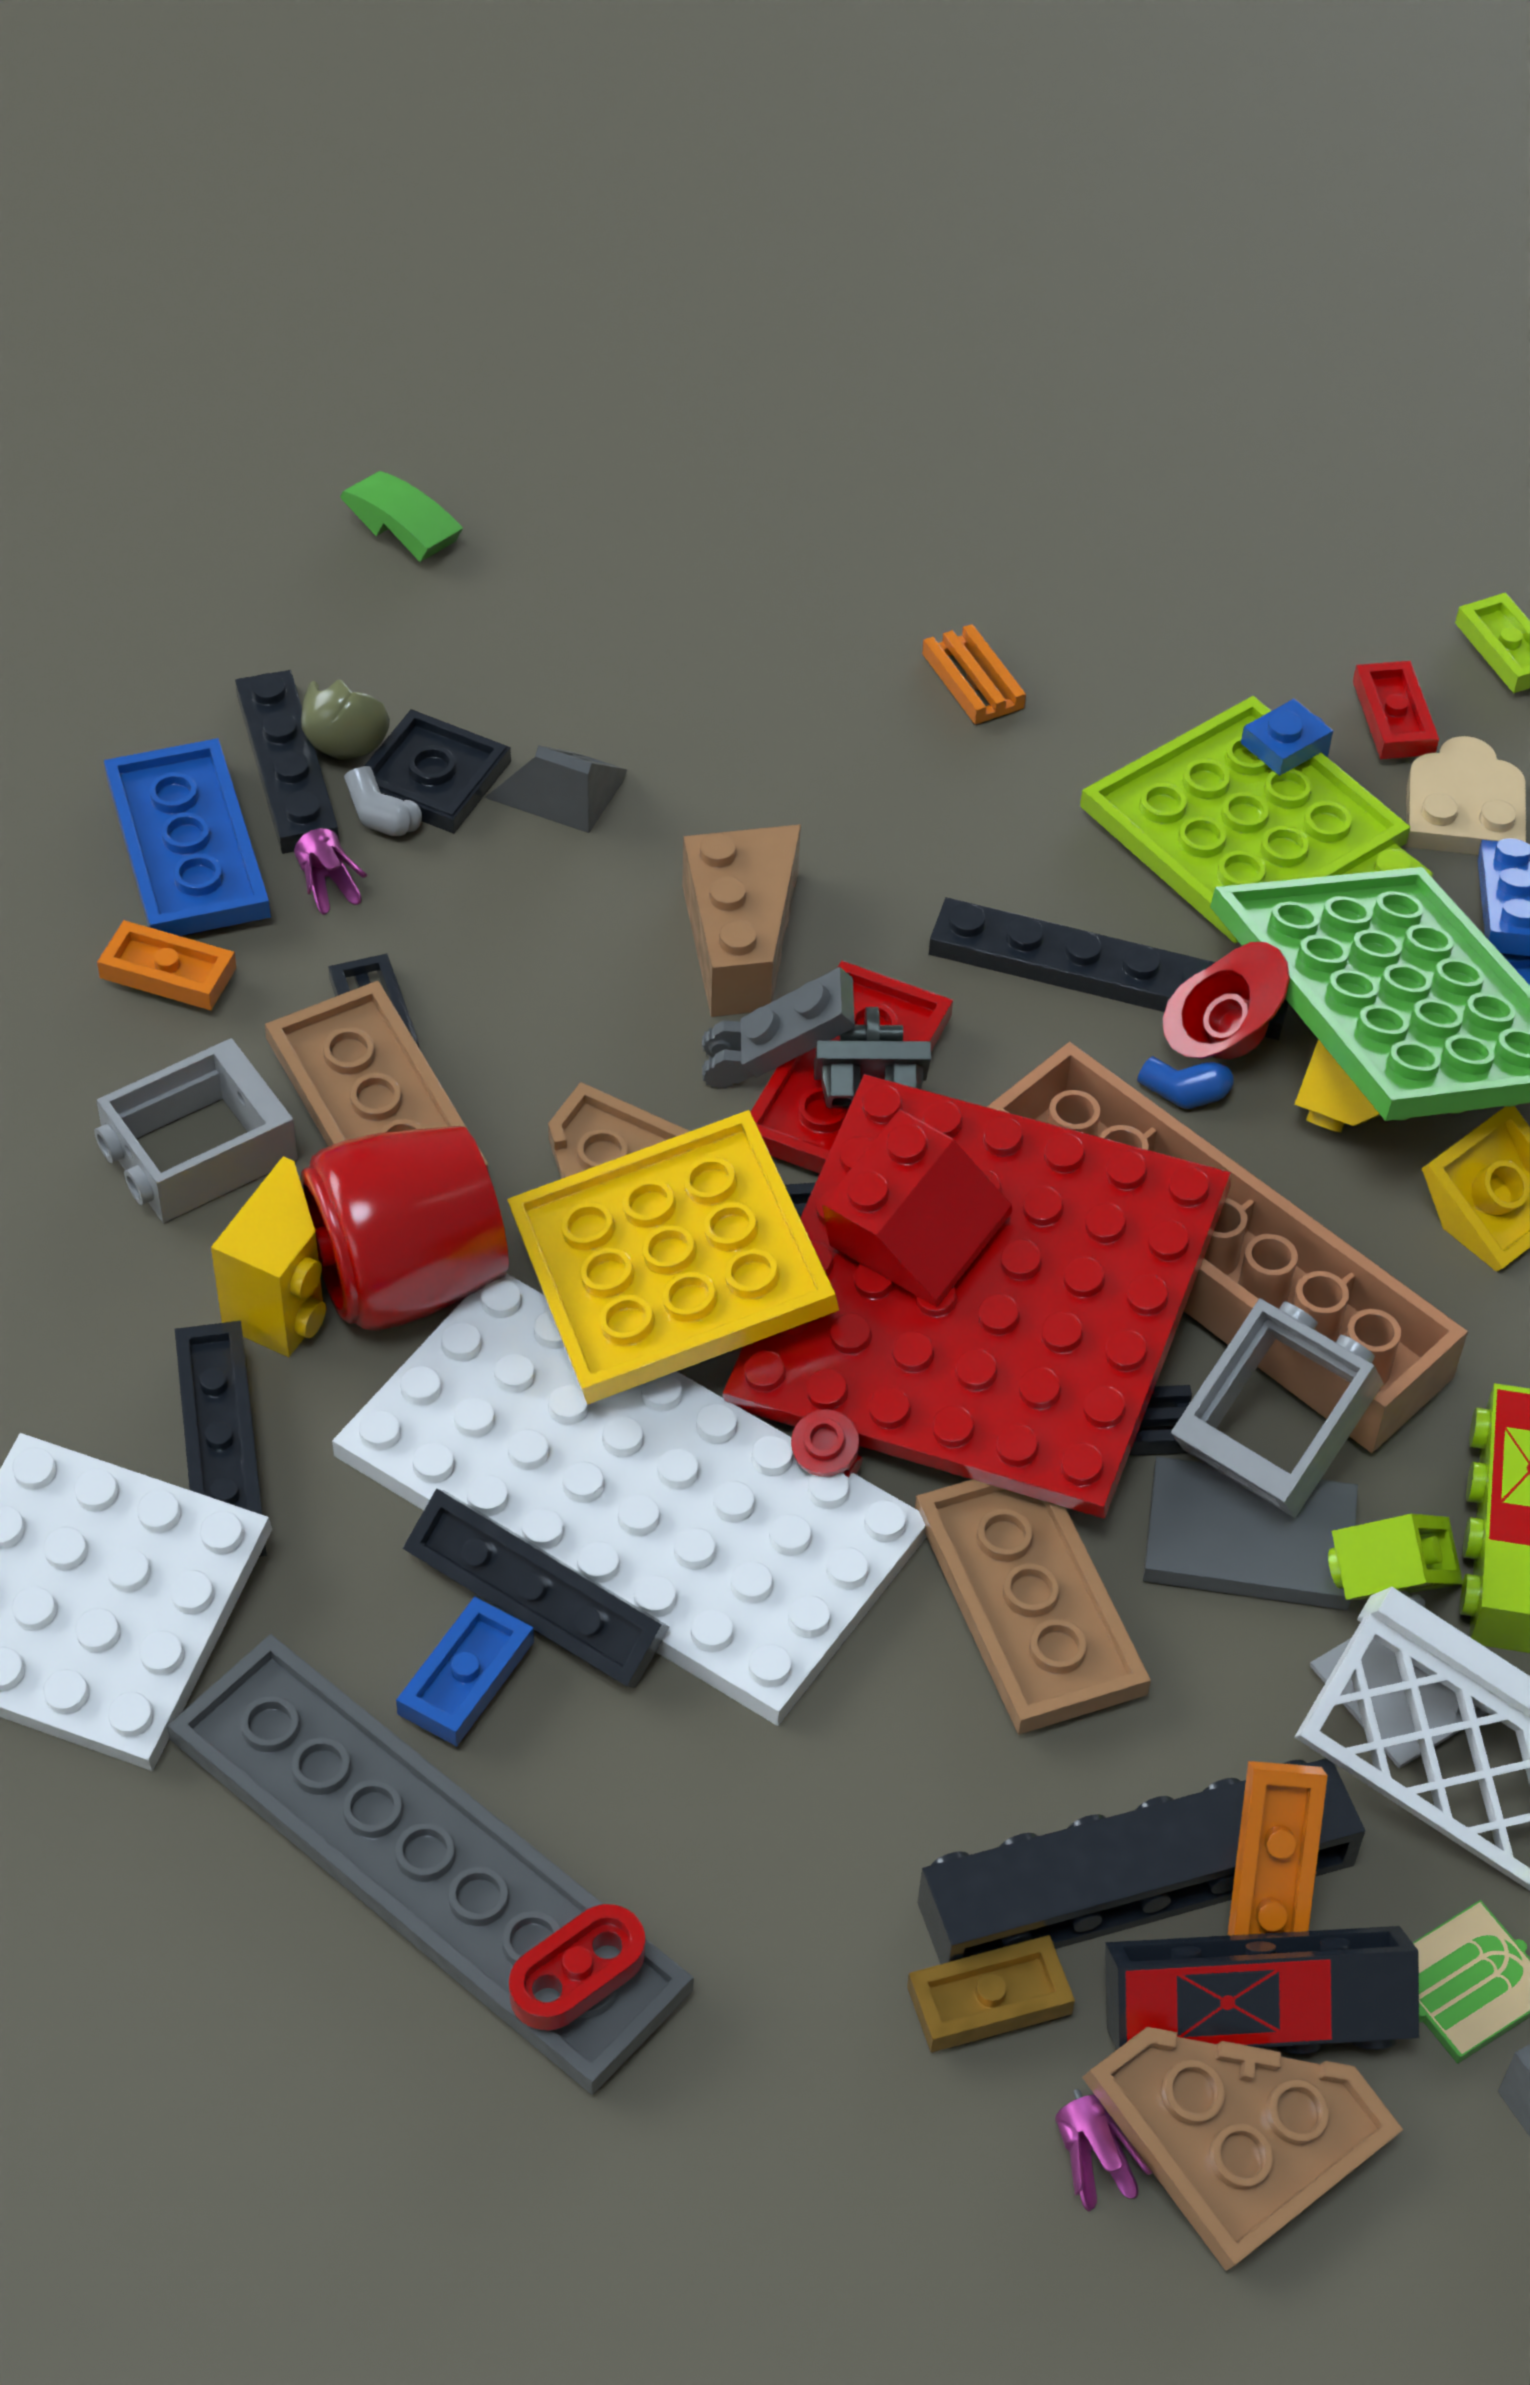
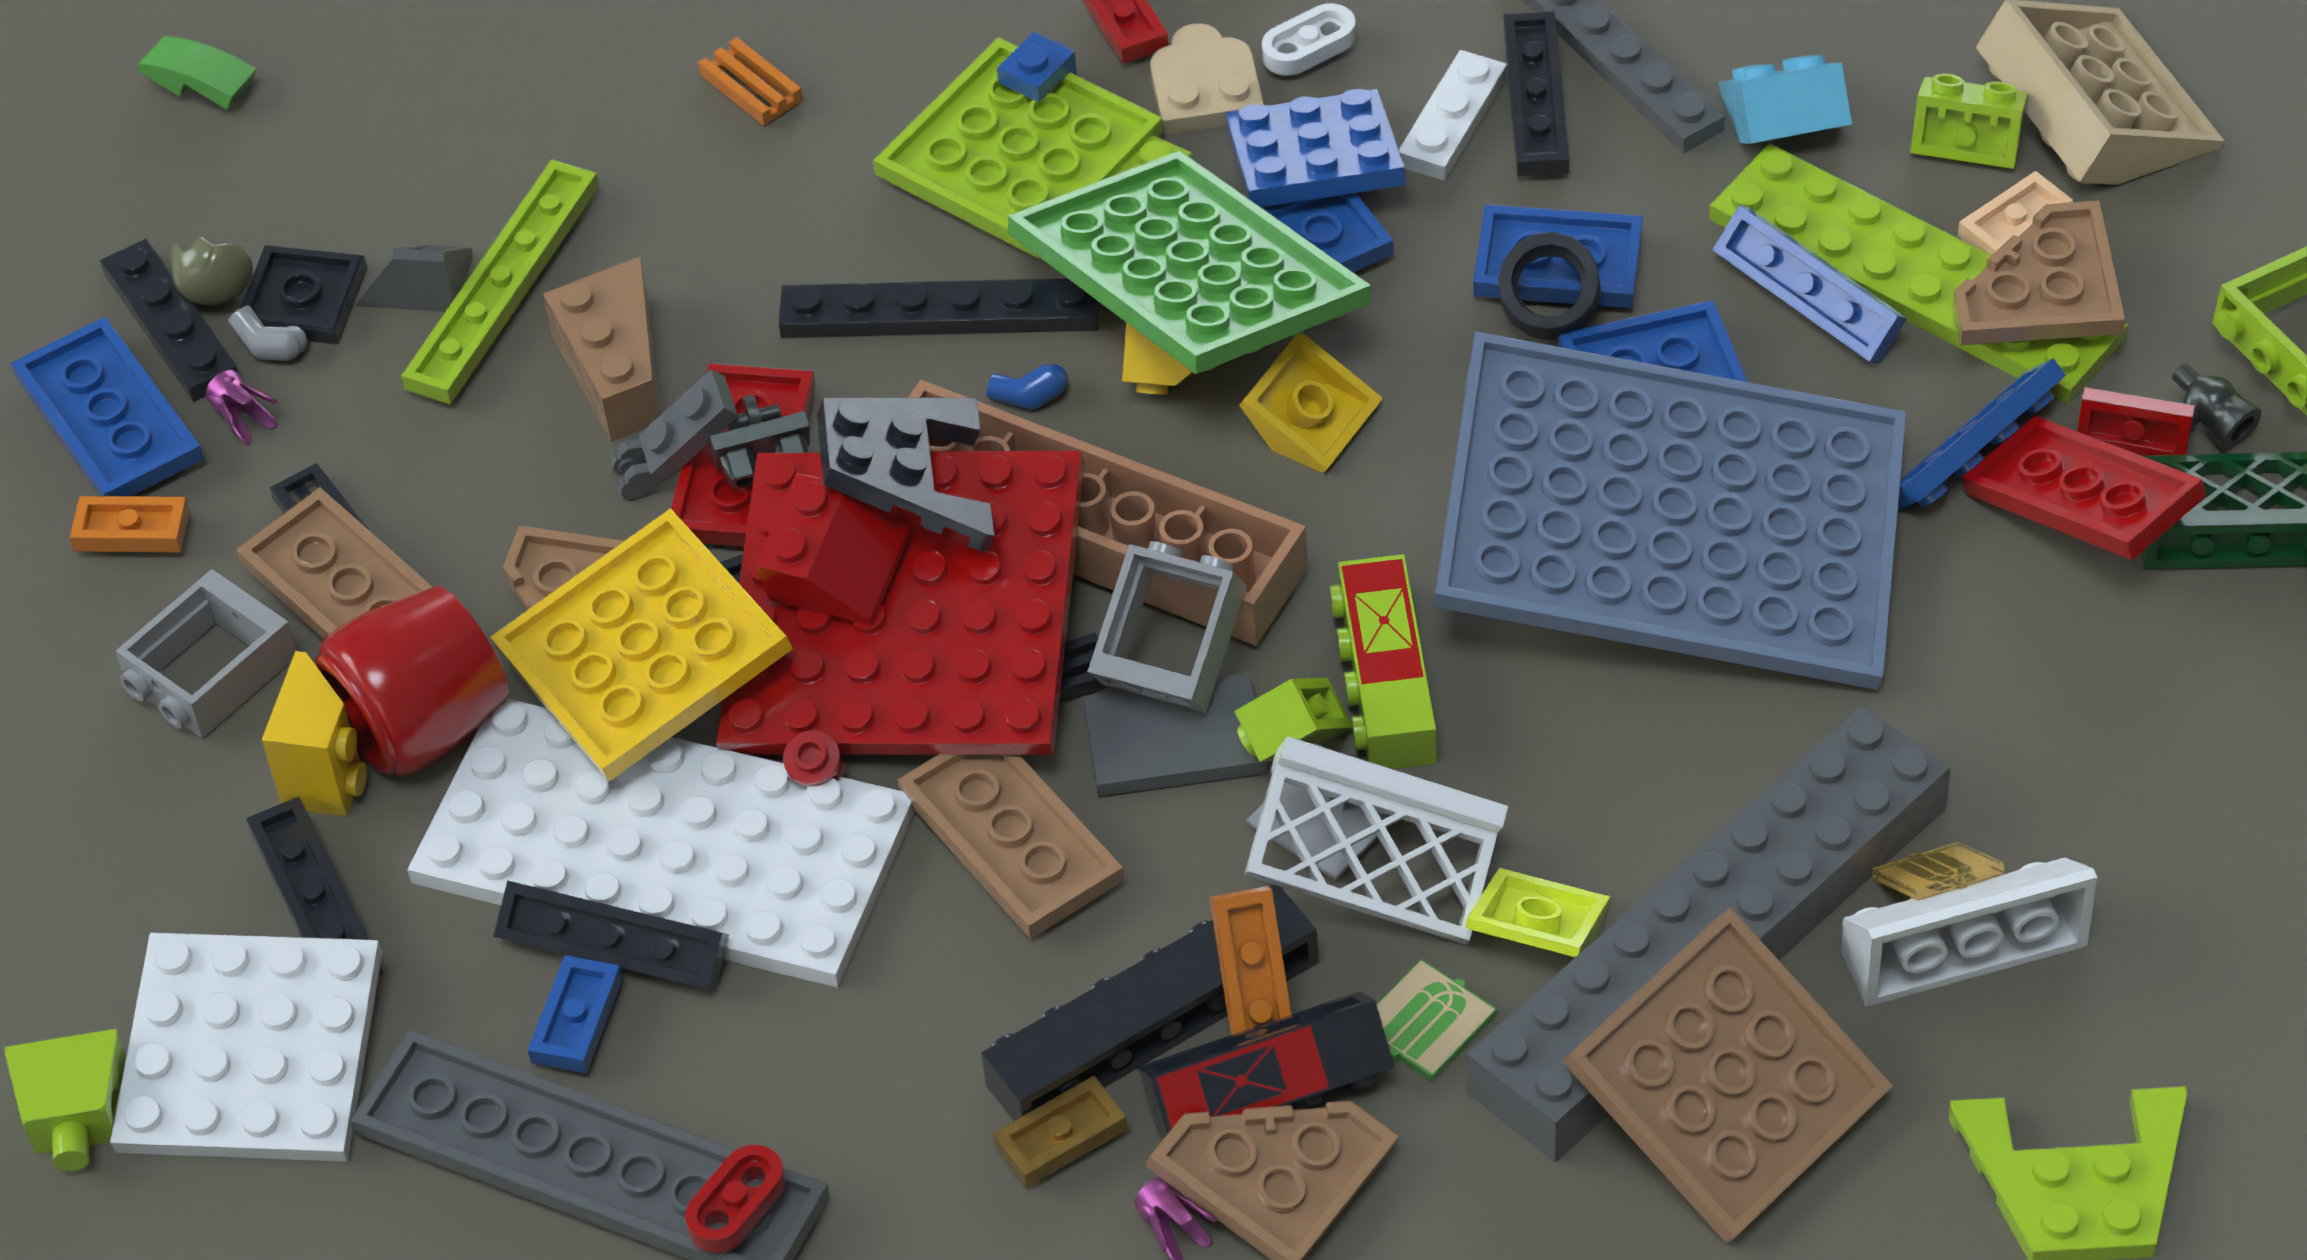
camera: 10 degrees left, 0 degrees up
red piece [1163,942,1290,1060] -> none
none -> lime plate [401,159,599,405]
none -> wing [816,398,995,552]

